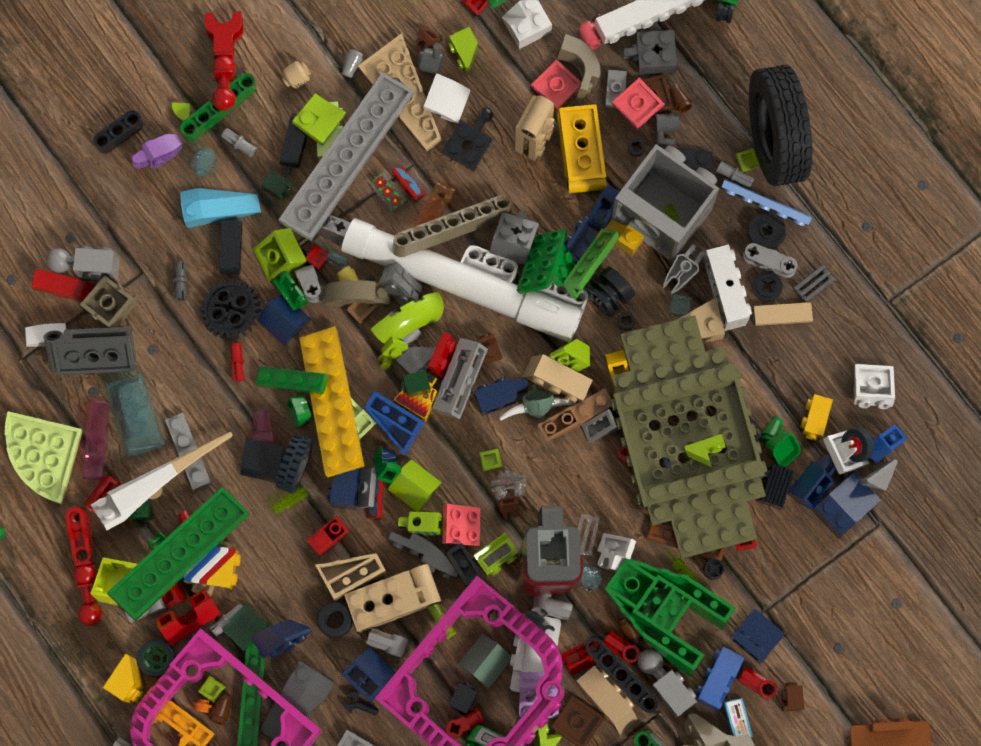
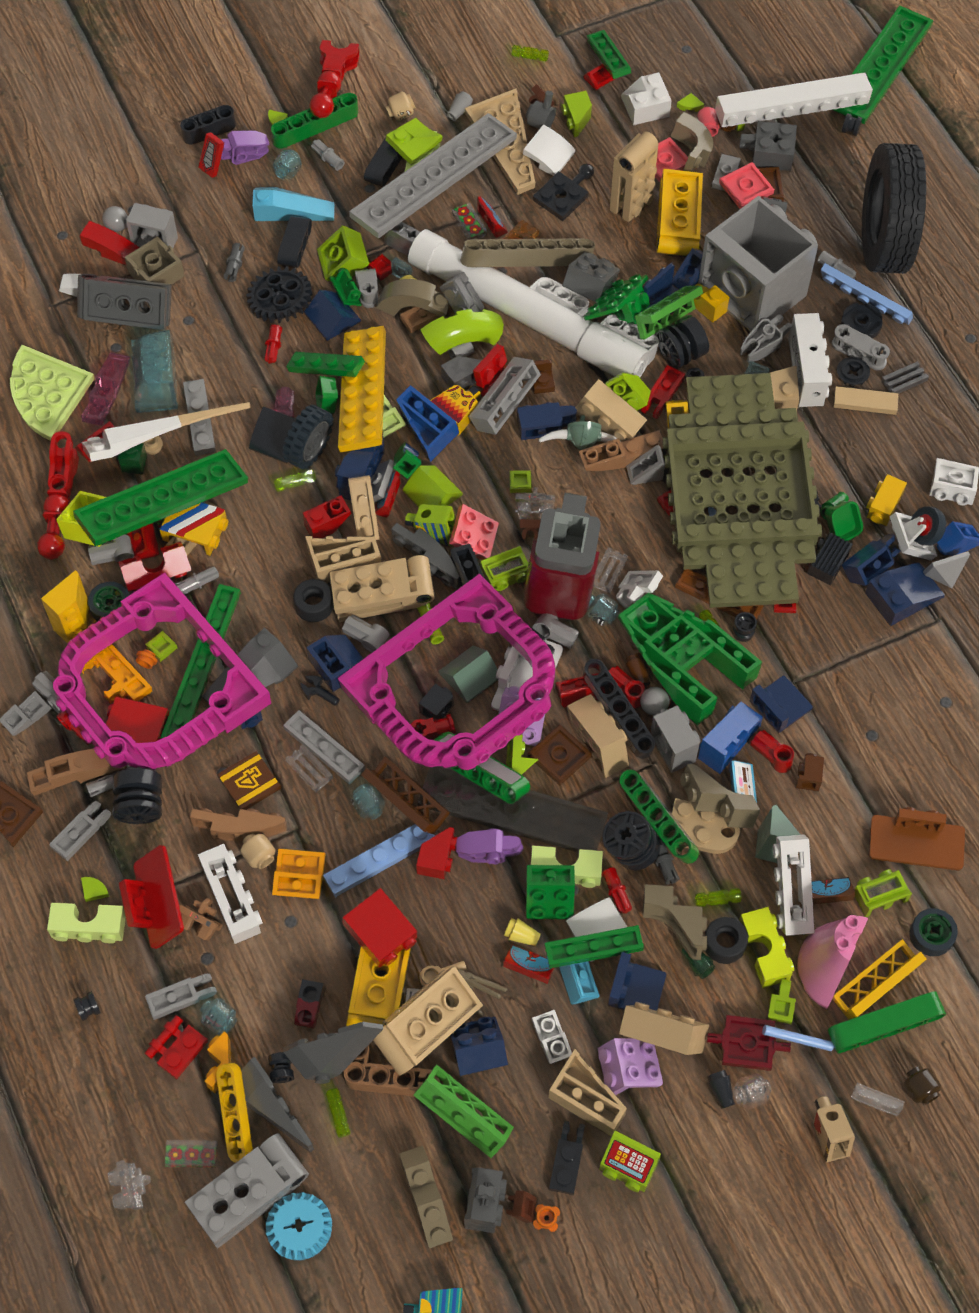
camera: 10 degrees right, 15 degrees down
reddish brown cone [209,694,232,725] -> none
clear green piece [222,603,268,651] -> none
dark blue slope [252,619,312,658] -> none
clear green brick [261,170,293,202] -> none
lime plate [378,337,409,370] -> none
dark green brick [401,370,431,398] -> none
reddish brown cone [669,84,692,113] -> none
lime slope [684,434,726,467] -> none
lime tile [735,148,760,172] -> none
none -> red tile [199,132,225,178]
none -> tan tile [348,475,380,540]
none -> red hinge [641,365,686,419]
none -> lime tile [677,93,704,112]

